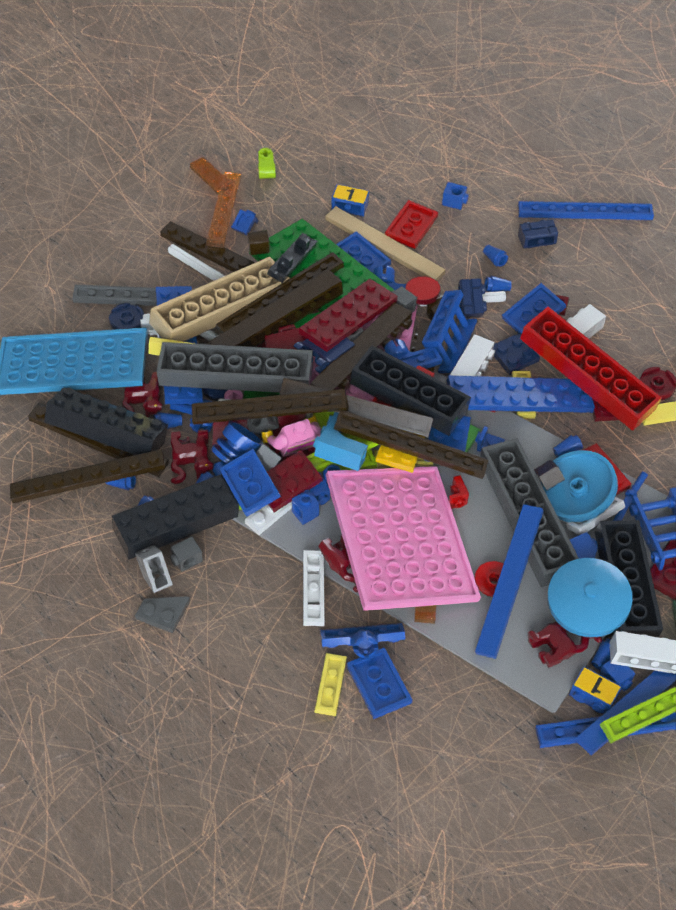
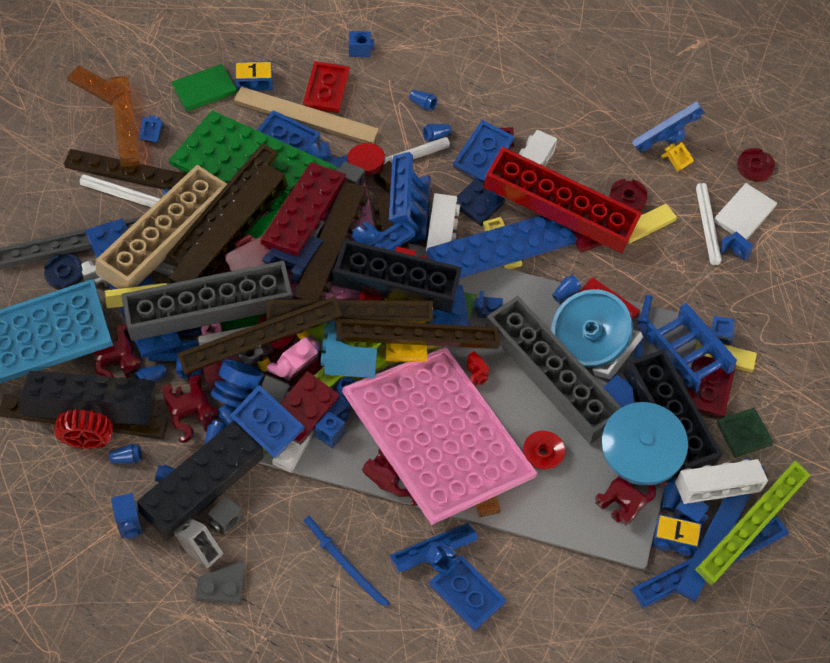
camera: 20 degrees left, 5 degrees up
dark brown plate [10,449,165,503] -> none
dark brown piece [247,230,270,255] -> none
lime piece [258,148,276,179] -> none
black hinge [267,233,318,283] -> none
white hinge [303,550,324,626] -> none
light yellow tile [315,653,347,716] -> none
dark blue brick [458,278,487,318] -> none
blue tile [475,504,544,659] -> none
blue tile [518,201,654,220] -> none
dark blue brick [518,219,558,249] -> none
piece [534,460,565,491] -> none
none -> red gear [54,409,113,450]
none -> blue brick [111,493,143,539]
none -> green tile [171,64,237,112]
none -> blue sword [303,515,390,606]

